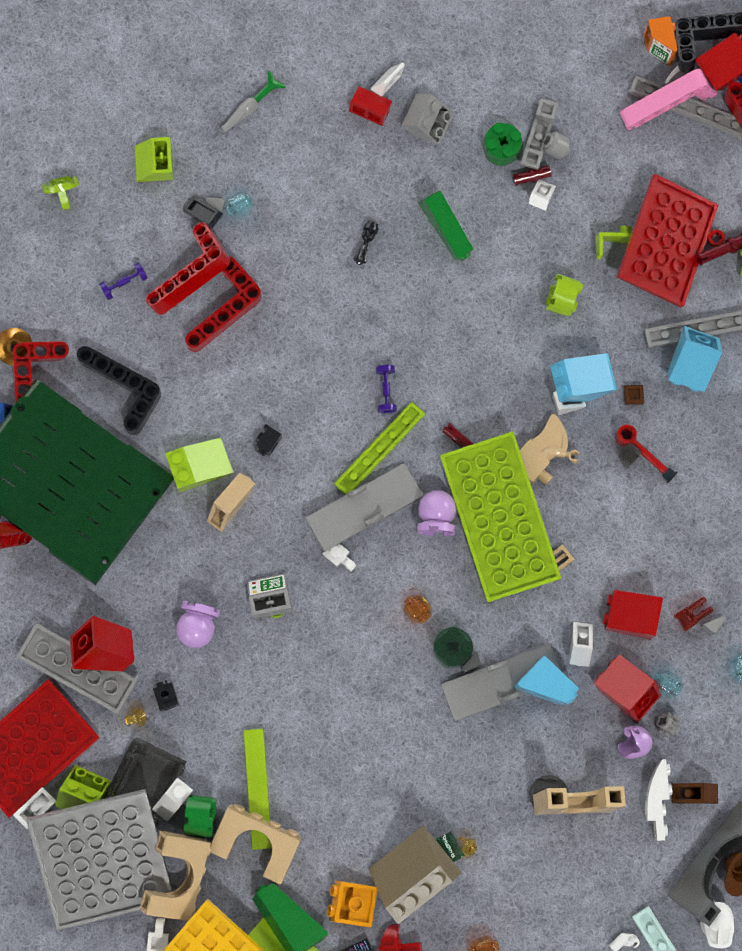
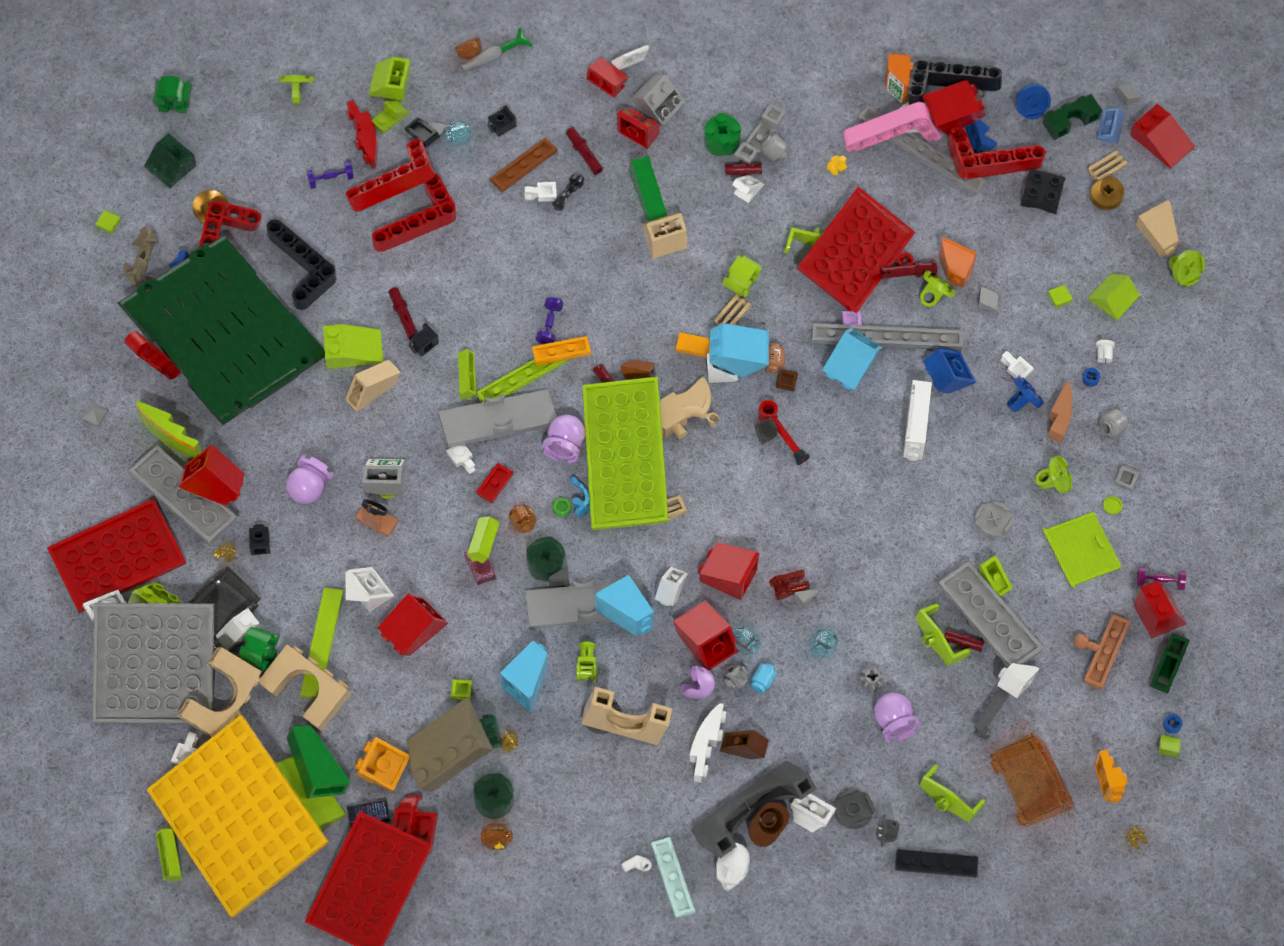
camera: 15 degrees right, 15 degrees down
none -> lime slope [135,400,201,460]
none -> red slope [345,100,378,169]
none -> white slope [346,567,394,612]
none -> nougat piece [355,499,398,537]
none -> lime slope [372,101,410,134]
none -> red slope [377,593,449,656]
none -> dark red pin [388,287,417,340]
none -> lime tile [451,679,472,701]
none -> clear orange hair [455,37,482,60]
none -> lime piece [458,349,476,399]
none -> clear pink plate [464,551,496,585]
none -> lime piece [467,516,500,563]
none -> clear green brick [473,773,514,819]
none -> red plate [476,463,514,504]
none -> black brick [487,105,517,137]
none -> dark orange tile [490,137,557,193]
none -> medium azure slope [500,641,548,712]
none -> white plate [524,182,557,202]
none -> light orange tile [532,336,591,366]
none -> bright green tile [552,498,572,517]
none -> dark red pin [566,127,603,175]
none -> dark azure piece [570,476,590,517]
none -> lime connector [576,642,597,681]
none -> red slope [617,108,660,149]
none -> dark orange brick [621,360,655,380]
none -> tan slope [642,213,687,259]
none -> light orange tile [676,333,710,358]
none -> tan tile [714,294,751,325]
none -> medium azure brick [750,663,777,694]
none -> nougat head [764,343,786,373]
none -> yellow plant [826,155,847,176]
none -> lavender tile [842,311,862,326]

